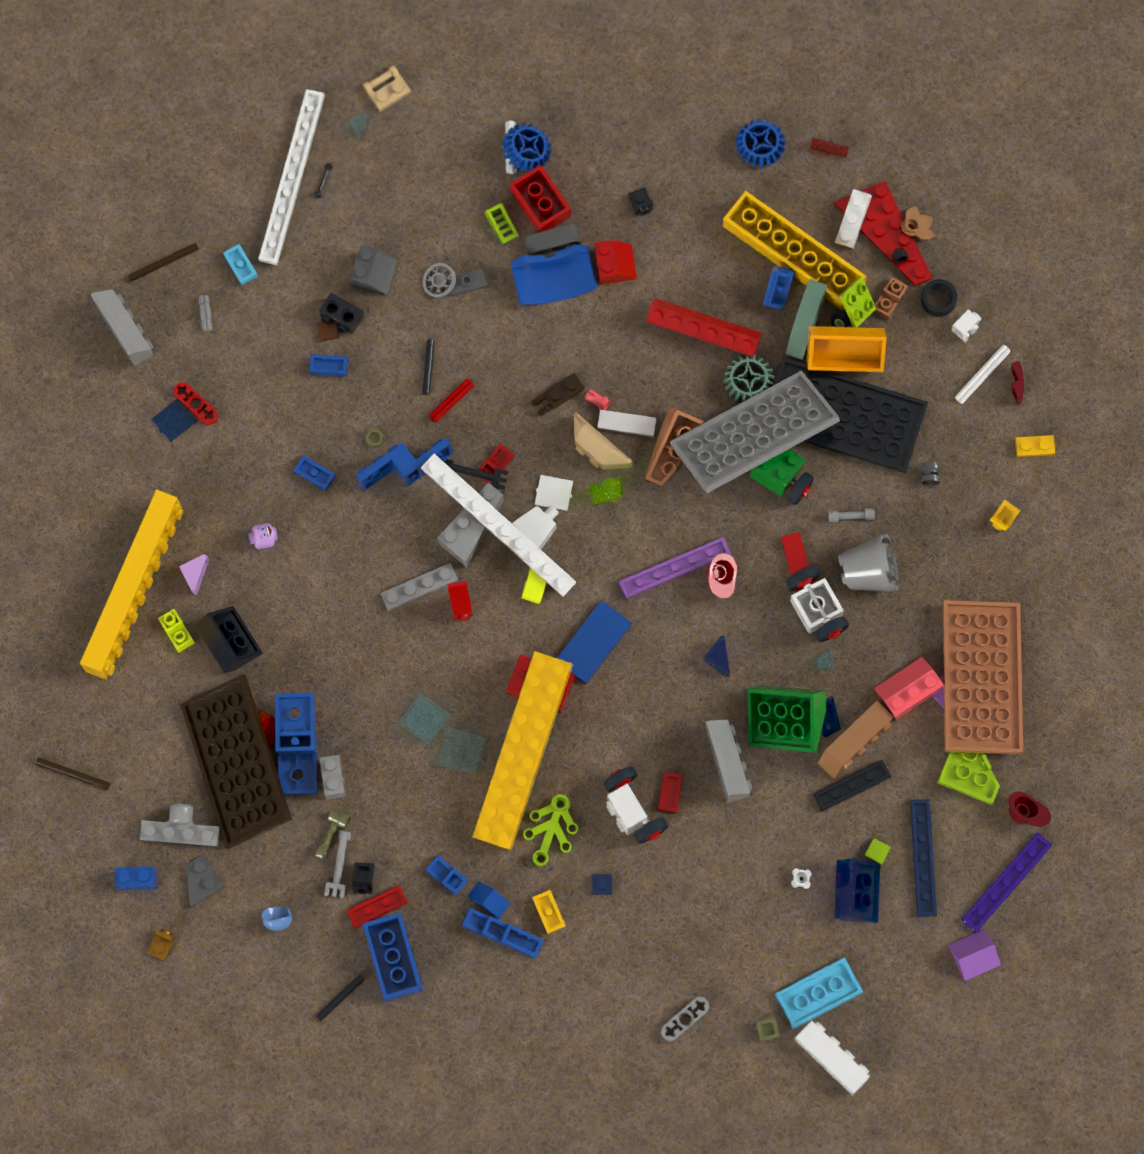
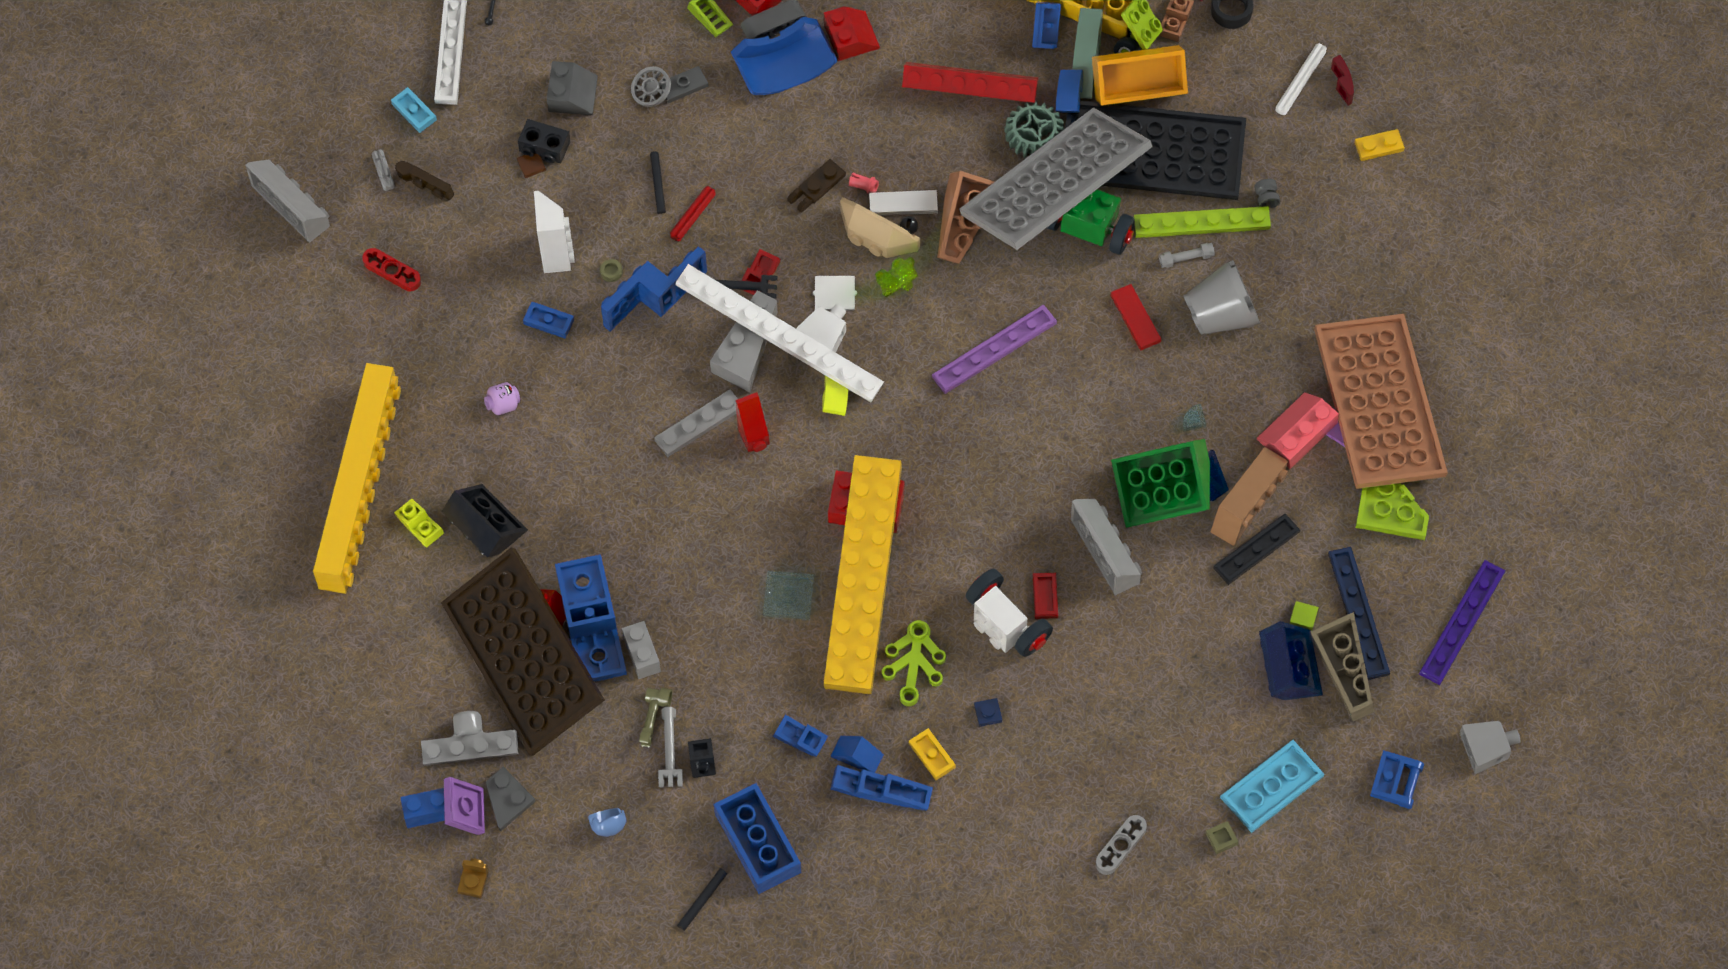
camera: 15 degrees left, 10 degrees down
dark brown bar [36,757,110,790] -> none
dark brown bar [129,243,199,282] -> none
clear blue piece [152,399,197,442] -> none
lavender slope [179,554,209,595] -> none
blue plate [309,354,349,377] -> none
red tile [346,885,408,928] -> none
clear light blue tile [398,692,452,746] -> none
blue tile [557,601,632,684] -> none
clear blue slope [704,636,730,677] -> none
piece [707,553,737,599] -> none
brick [786,565,849,642] -> none
white plate [791,868,812,889] -> none
white brick [795,1021,870,1096] -> none
medium lavender slope [948,930,1001,981] -> none
white brick [952,309,981,343] -> none
yellow bracket [990,500,1021,531] -> none
dark red piece [1008,791,1051,827] -> none
none -> dark brown hinge [395,160,454,200]
none -> medium lavender tile [444,777,485,835]
none -> white slope [534,191,575,273]
none -> black hinge [900,216,918,234]
none -> blue slope [1056,70,1083,113]
none -> lime plate [1134,206,1271,238]
none -> dark tan wedge [1311,612,1374,722]
none -> blue plate [1370,750,1424,809]
none -> light grey torso [1460,721,1521,774]

